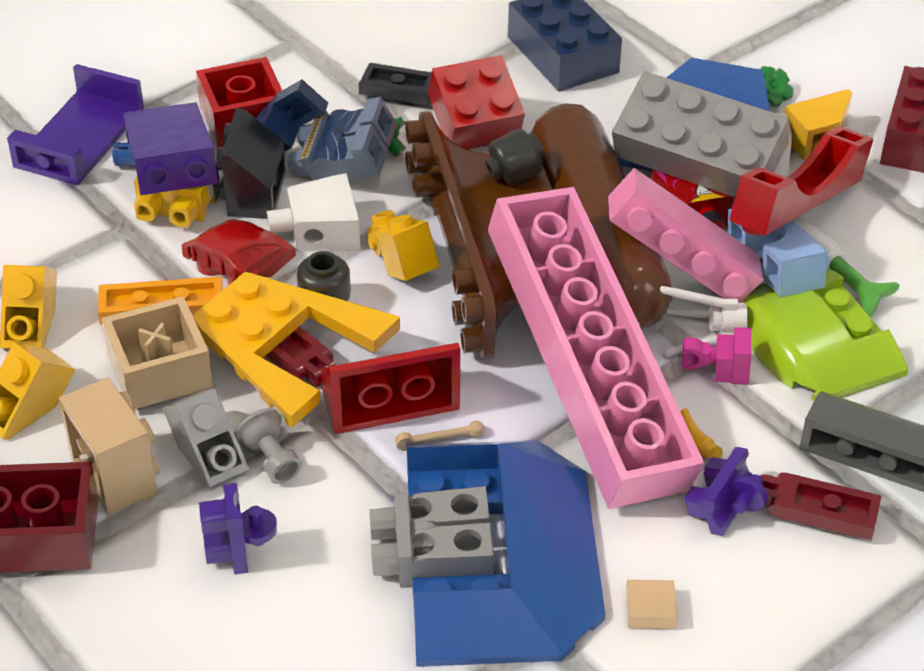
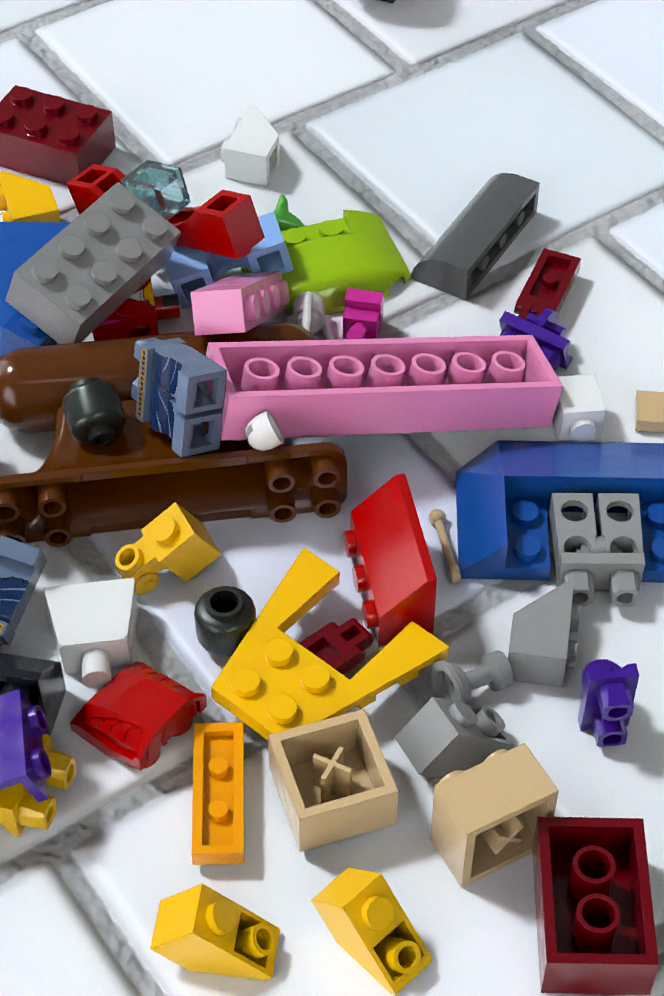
camera: 85 degrees left, 5 degrees up
none -> clear light blue brick [121,160,191,220]
none -> sand blue hips [131,337,227,458]
none -> white hinge [245,411,284,451]
none -> light grey slope [508,583,581,687]
none -> white brick [553,374,606,442]

